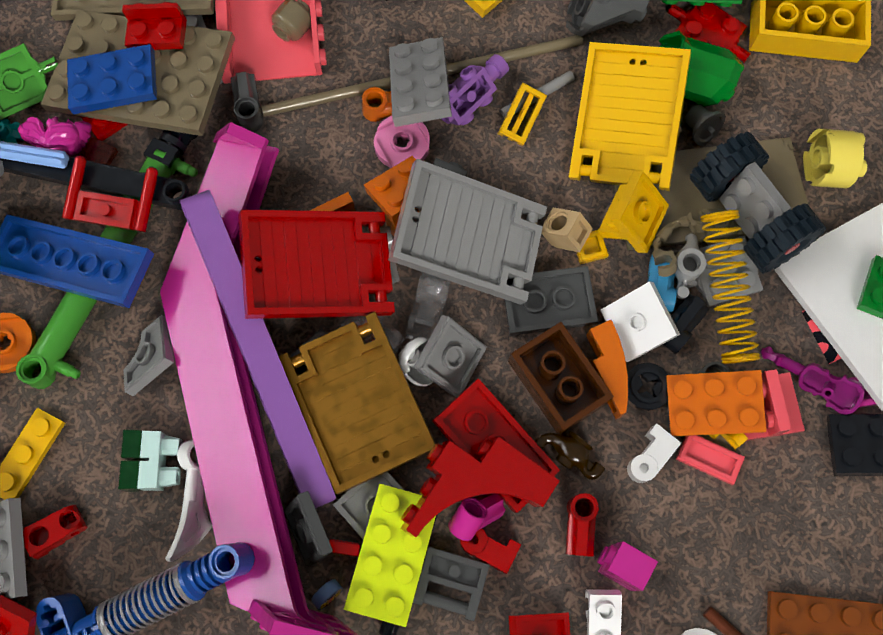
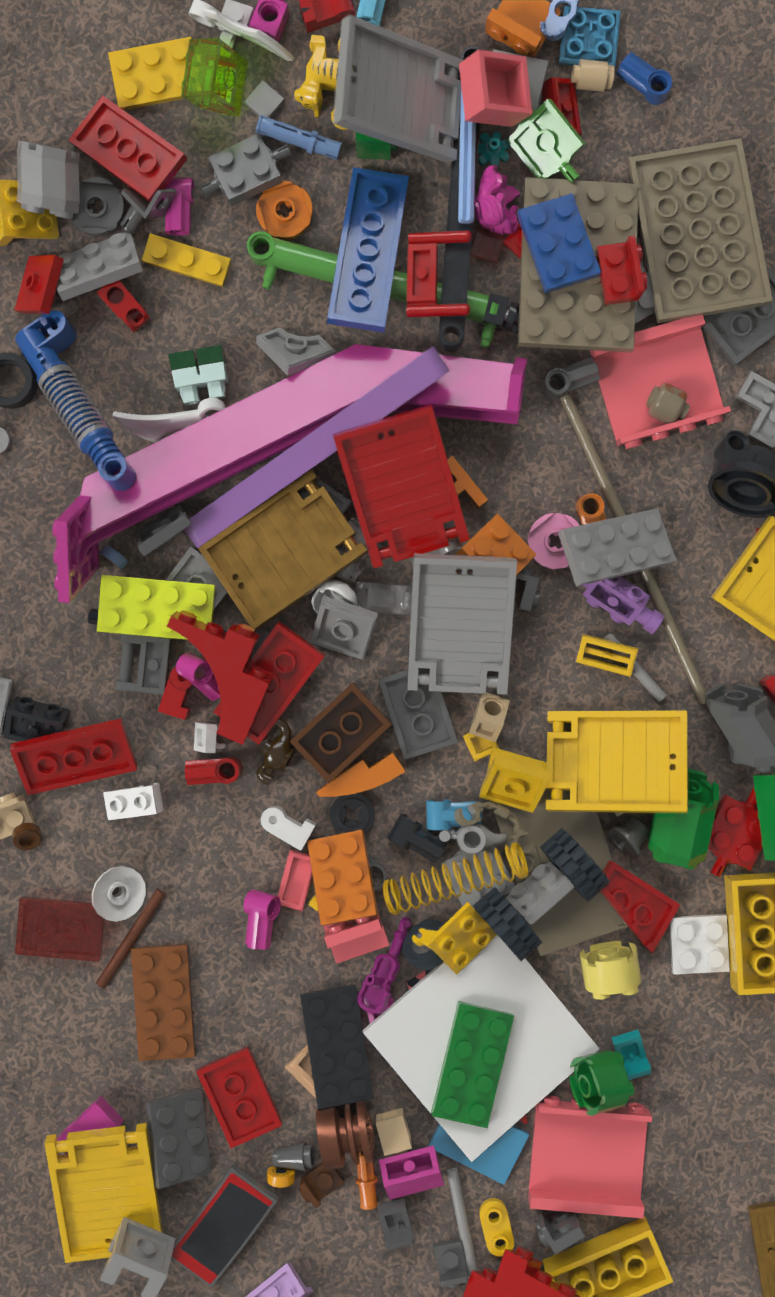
camera: 80 degrees right, 15 degrees up
red tile [329,539,362,557] -> none
dark pink brick [597,541,658,591] -> none
white plate [600,281,680,362] -> none
none -> white tile [194,722,225,753]
none -> dark pink piece [243,889,281,950]
none -> yellow plate [403,902,497,975]
none -> red wing [600,860,680,953]
none -> white plate [669,914,730,975]

